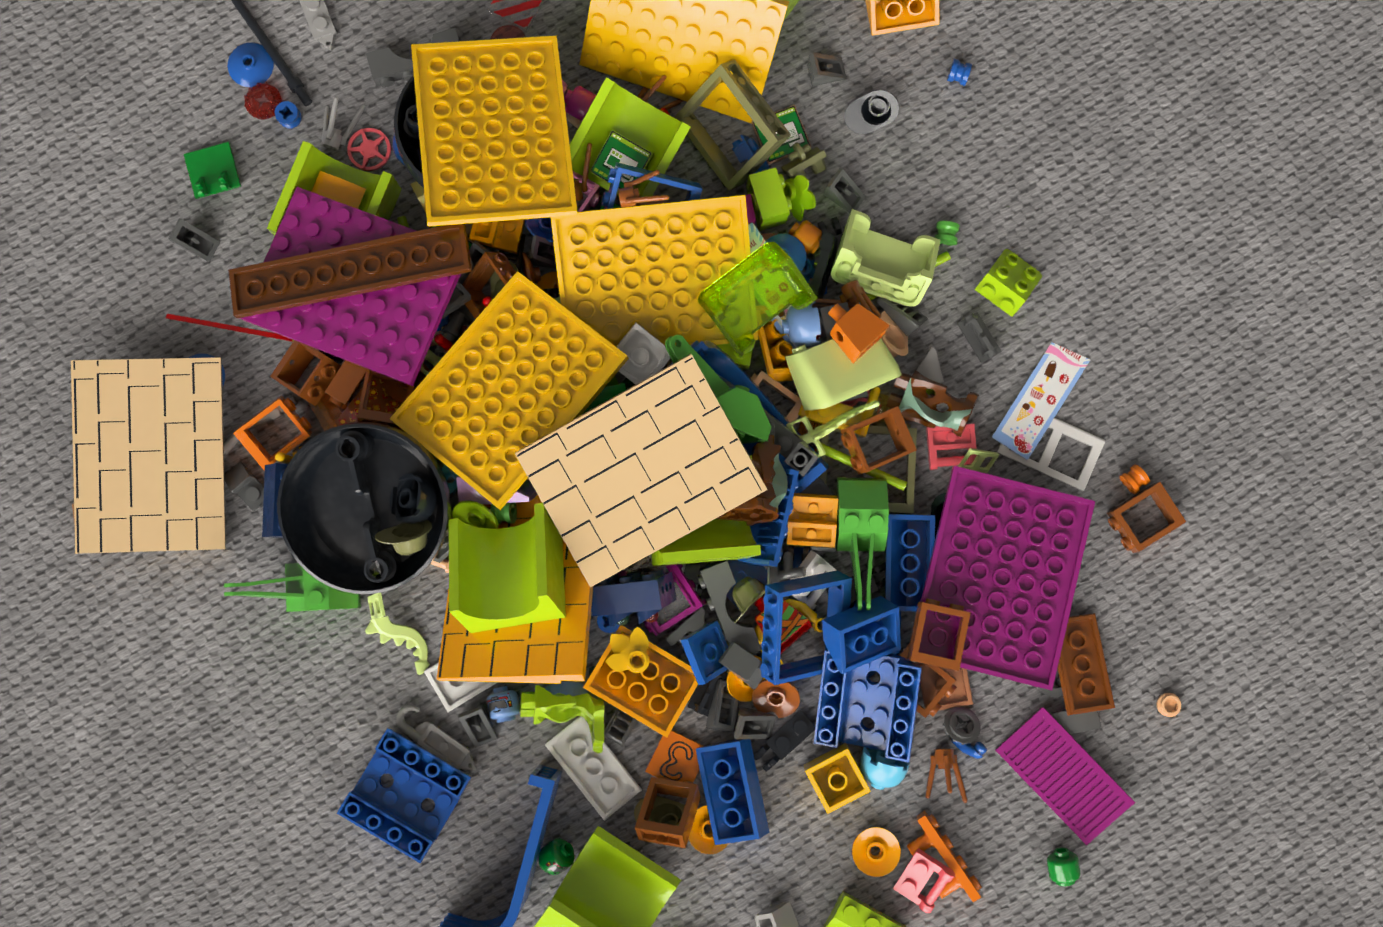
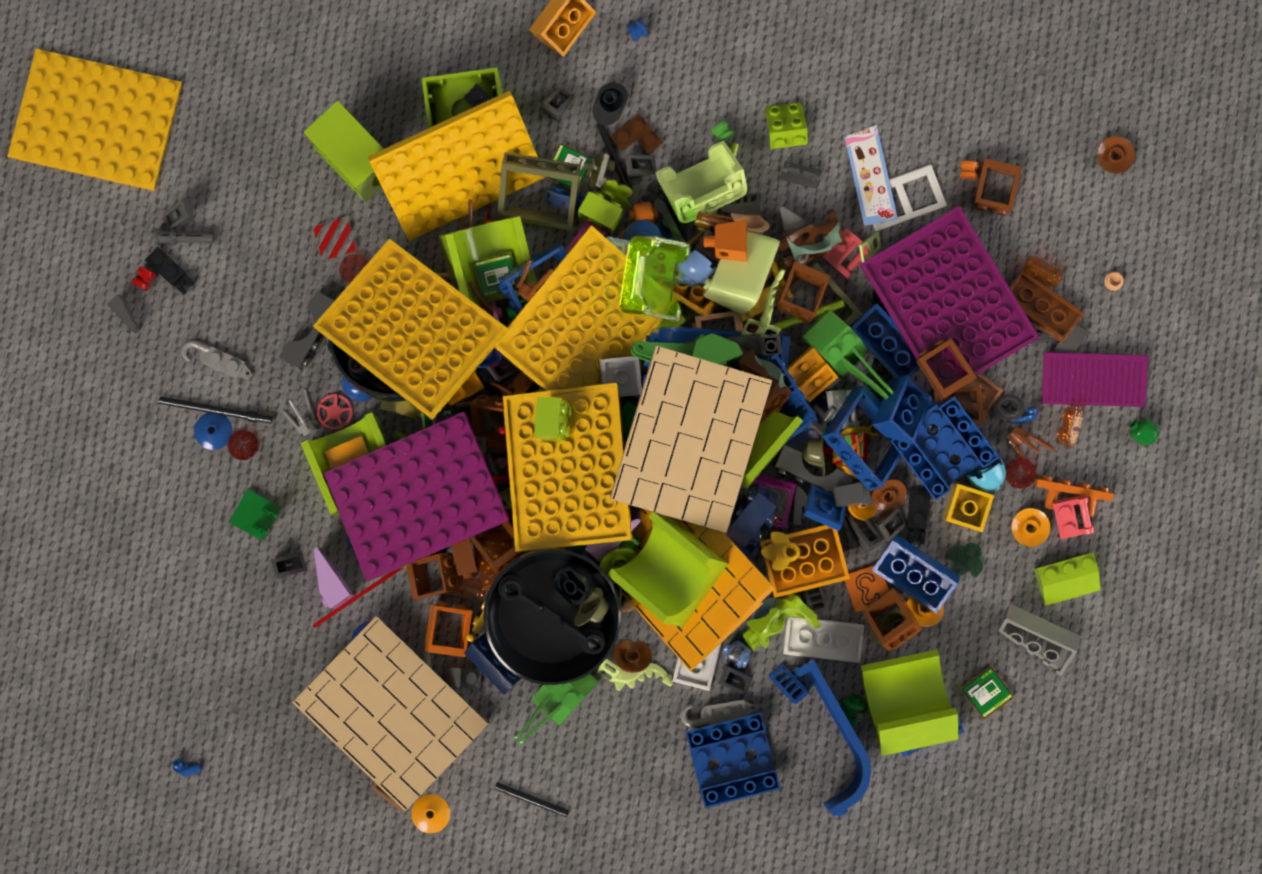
camera: 35 degrees left, 0 degrees up
reddish brown plate [228,224,472,318] -> none
blue wheel [275,101,302,129] -> none
dark pink head [564,86,596,121] -> none
none -> lavender slope [314,547,355,609]
none -> light orange dish [411,794,450,833]
none -> black bar [494,782,569,818]
none -> lime brick [534,397,572,442]
none -> black bar [596,123,633,190]
none -> reddish brown plate [610,114,663,155]
none -> dark orange dish [613,639,652,673]
none -> blue slope [768,663,809,705]
none -> clear green plate [945,543,983,577]
none -> clear red gear [1006,458,1036,489]
none -> clear orange hinge [1022,256,1064,288]
none -> clear orange hinge [1057,408,1084,448]
none -> dark orange dish [1097,136,1135,174]

